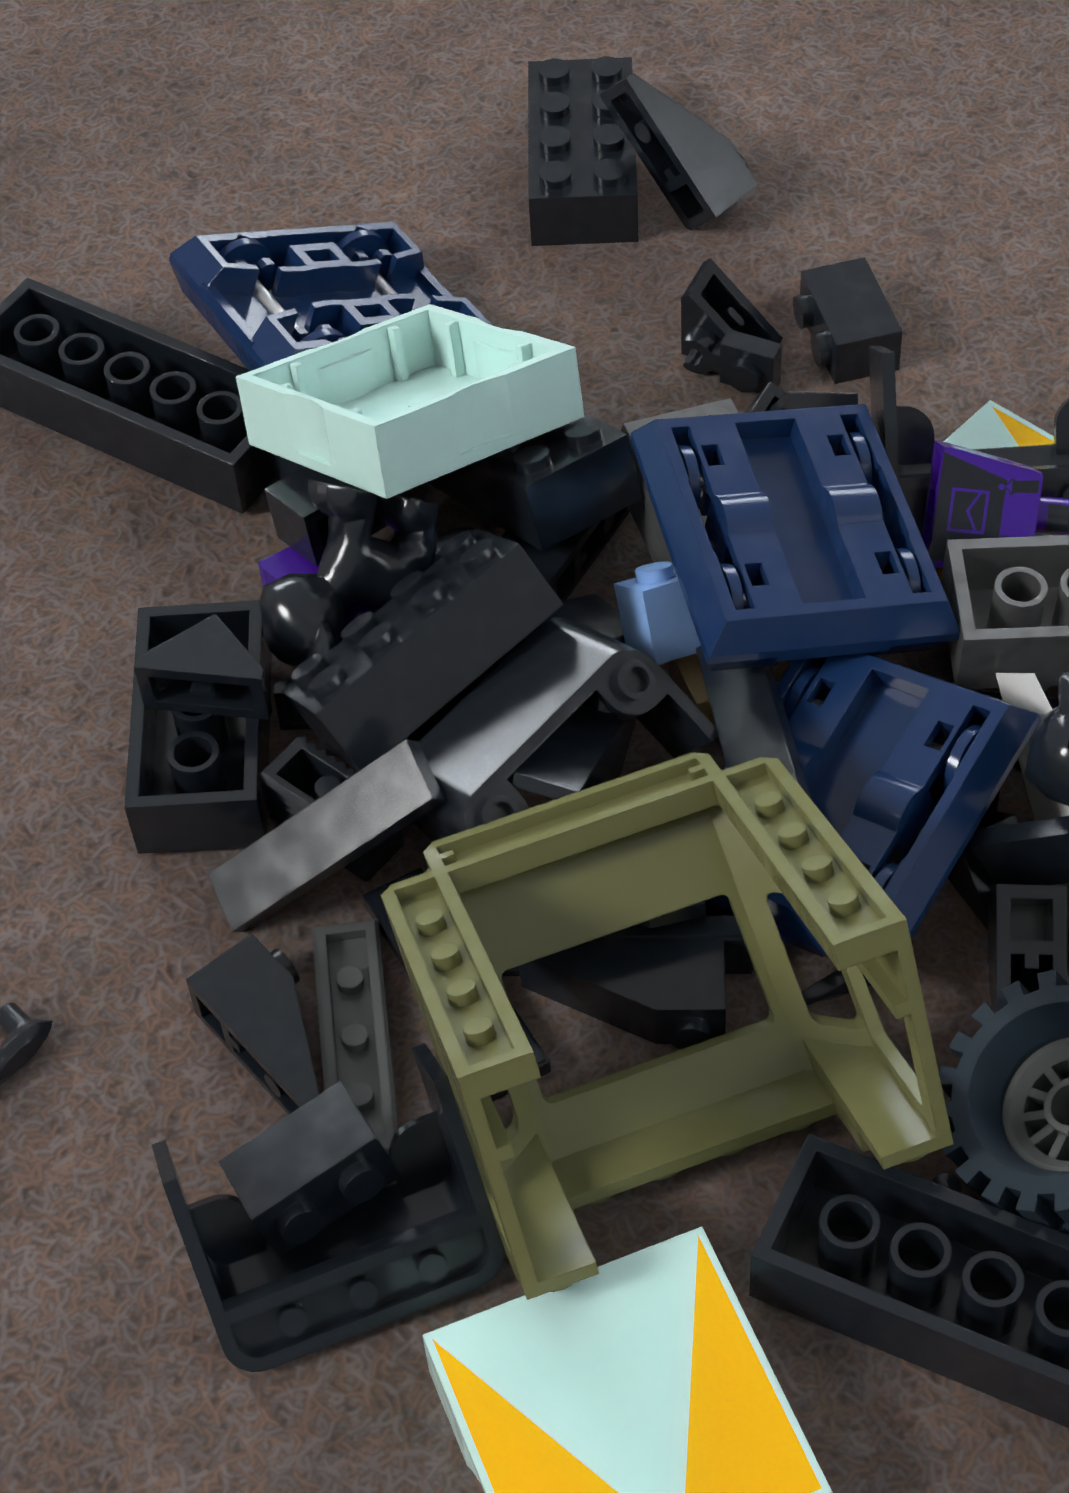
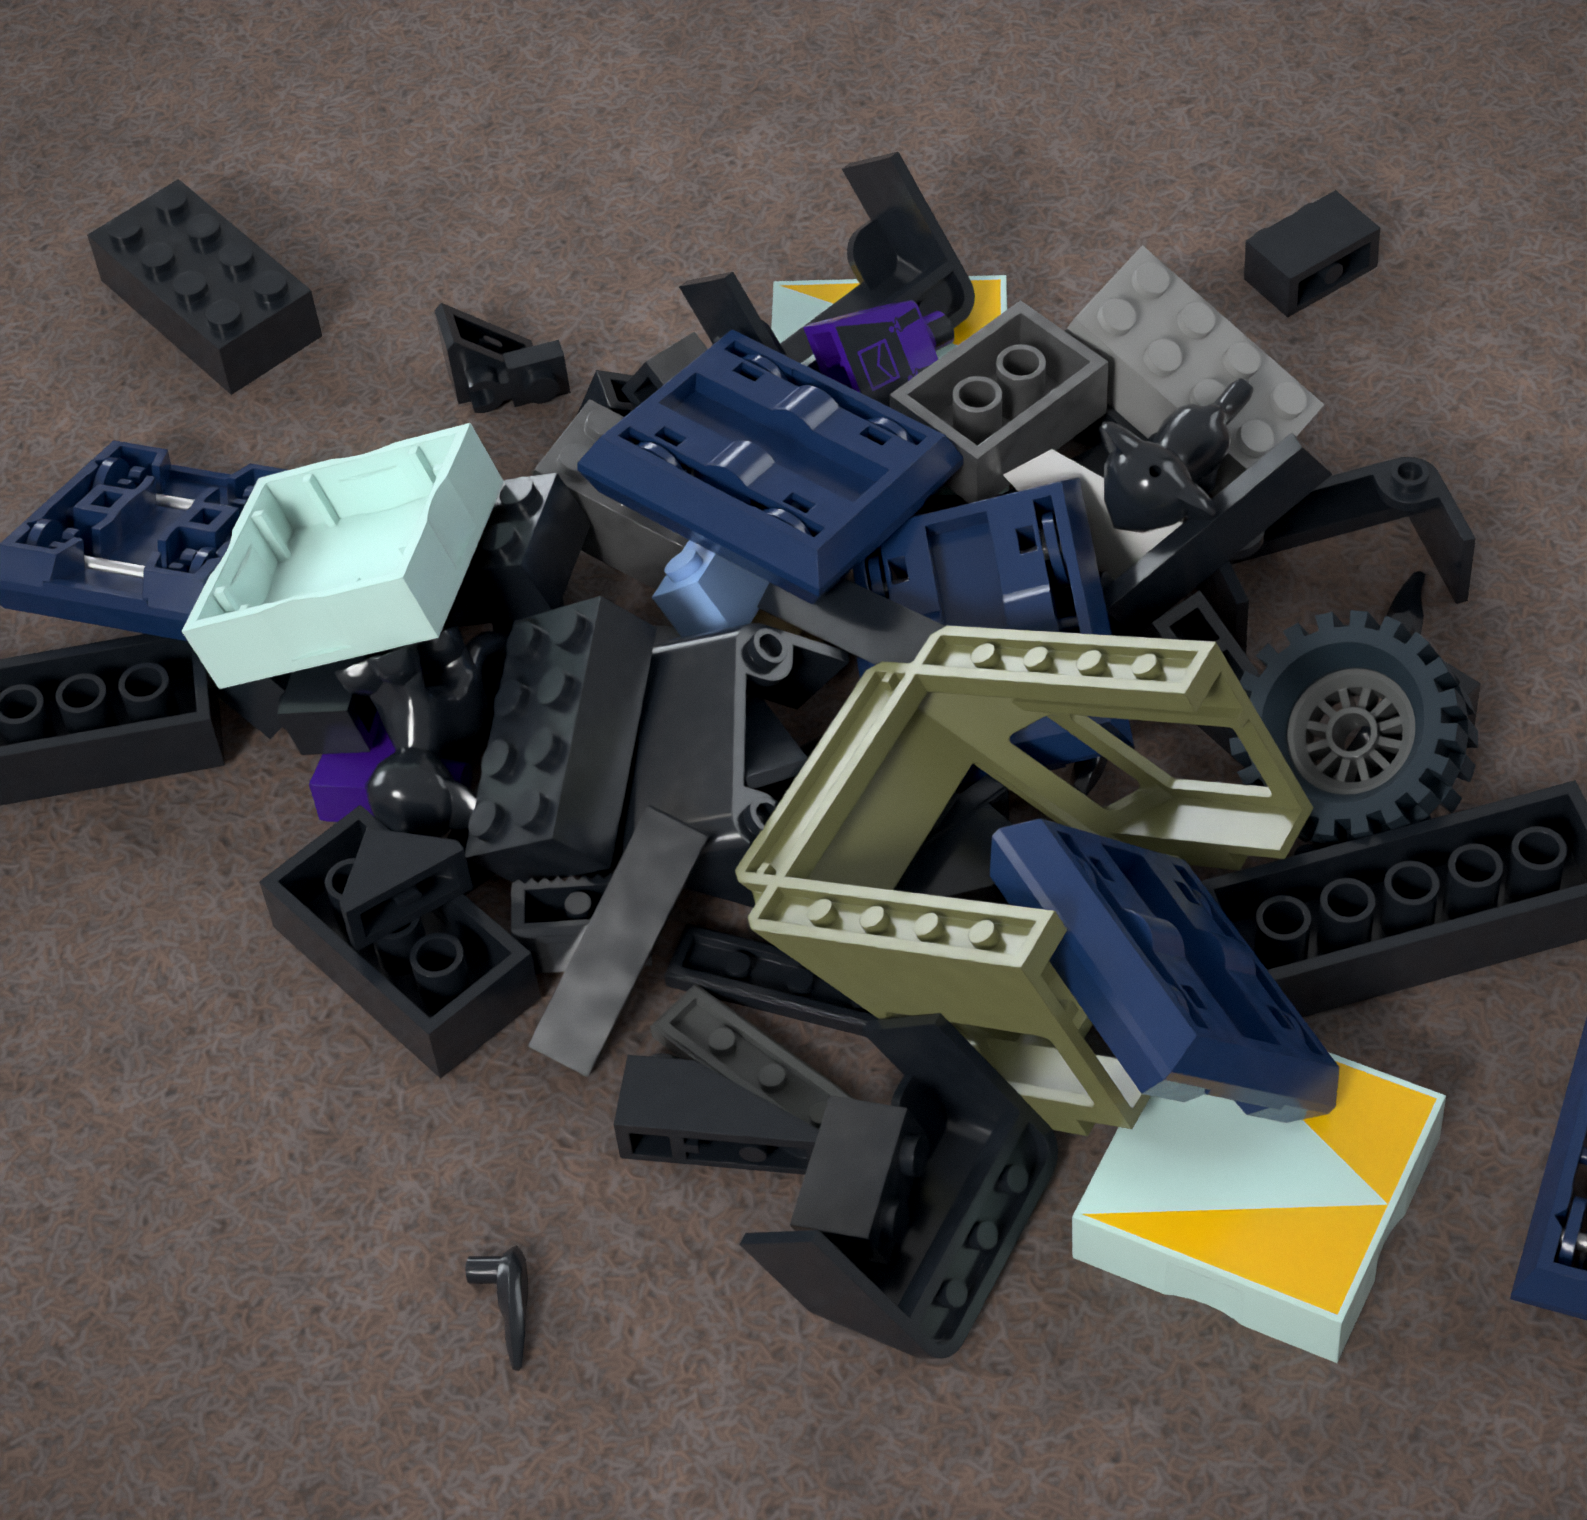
camera: 40 degrees left, 0 degrees up
black slope [599,73,758,230] -> none
black brick [793,257,903,384] -> none
none -> dark blue piece [990,819,1340,1123]

